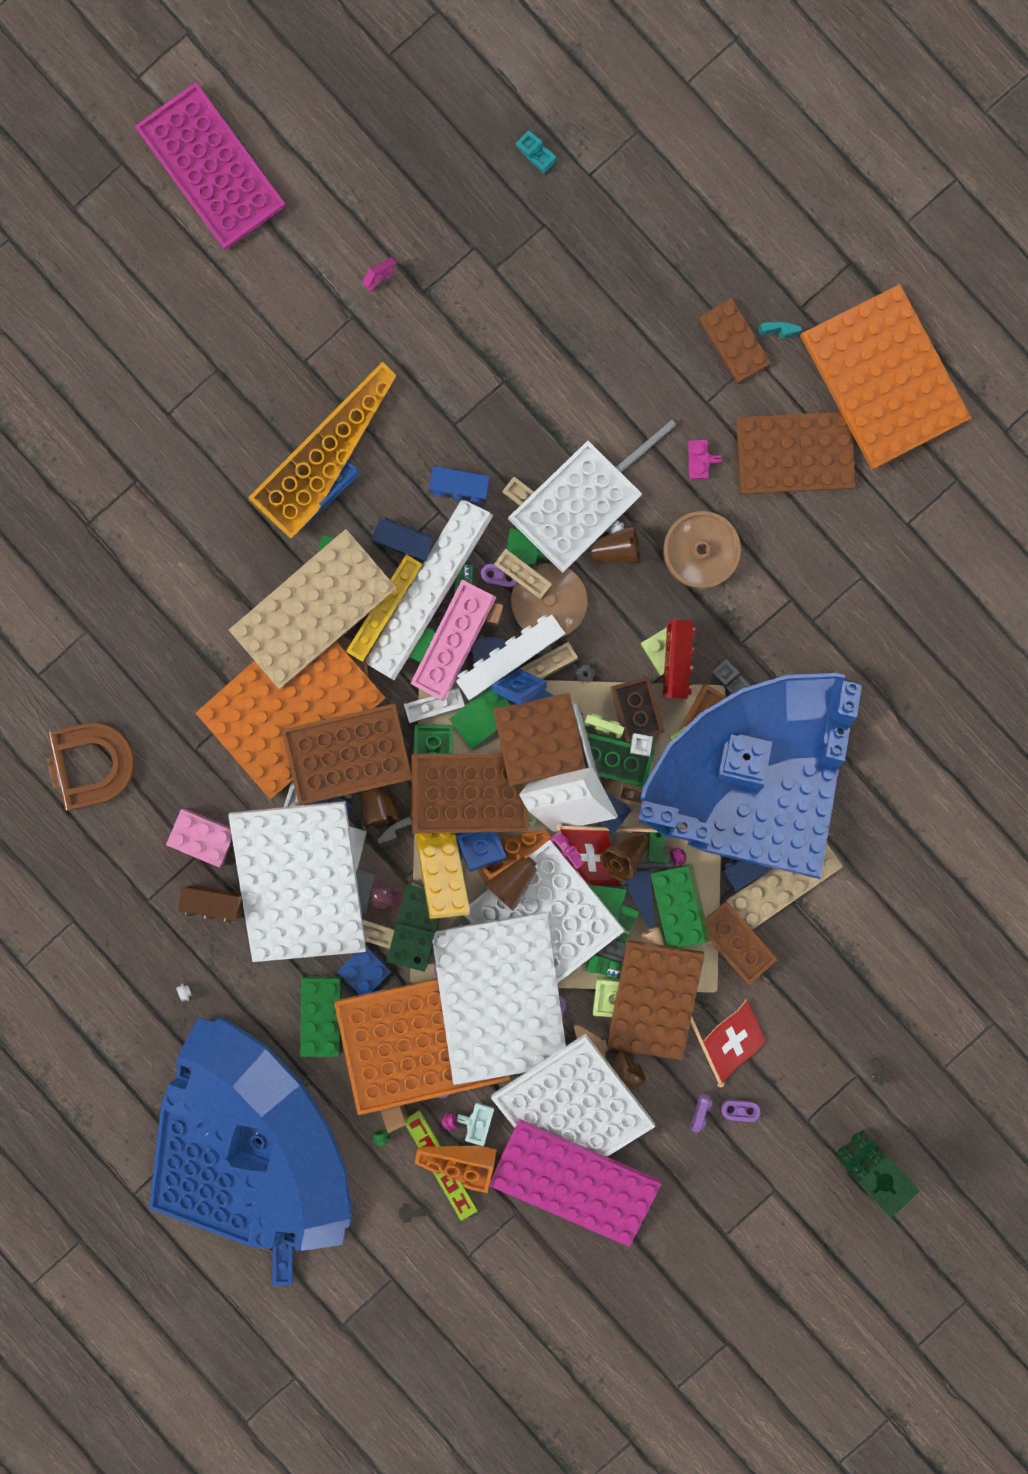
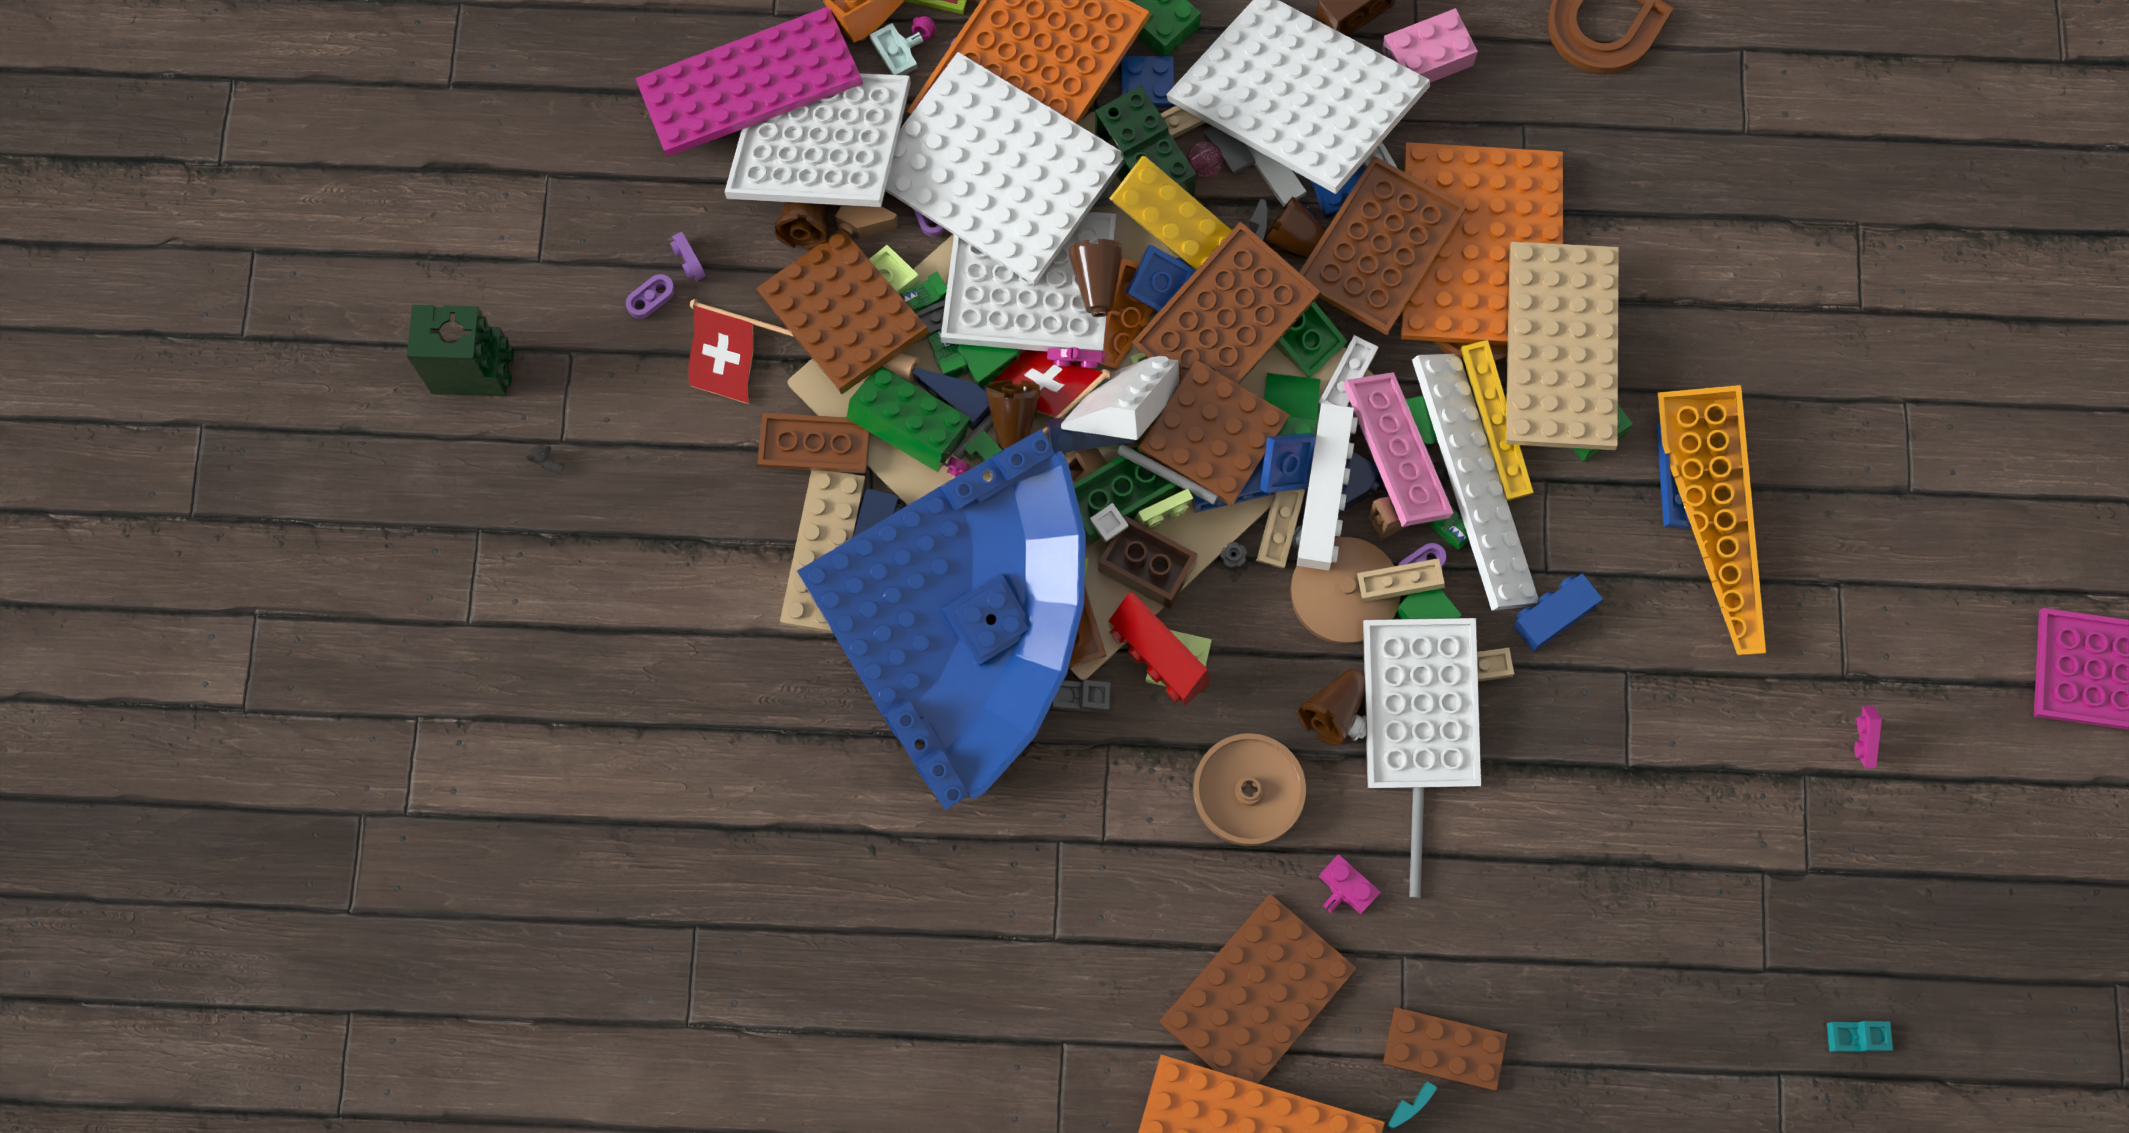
camera: 135 degrees right, 15 degrees down
dark blue brick [371,517,434,562] -> none

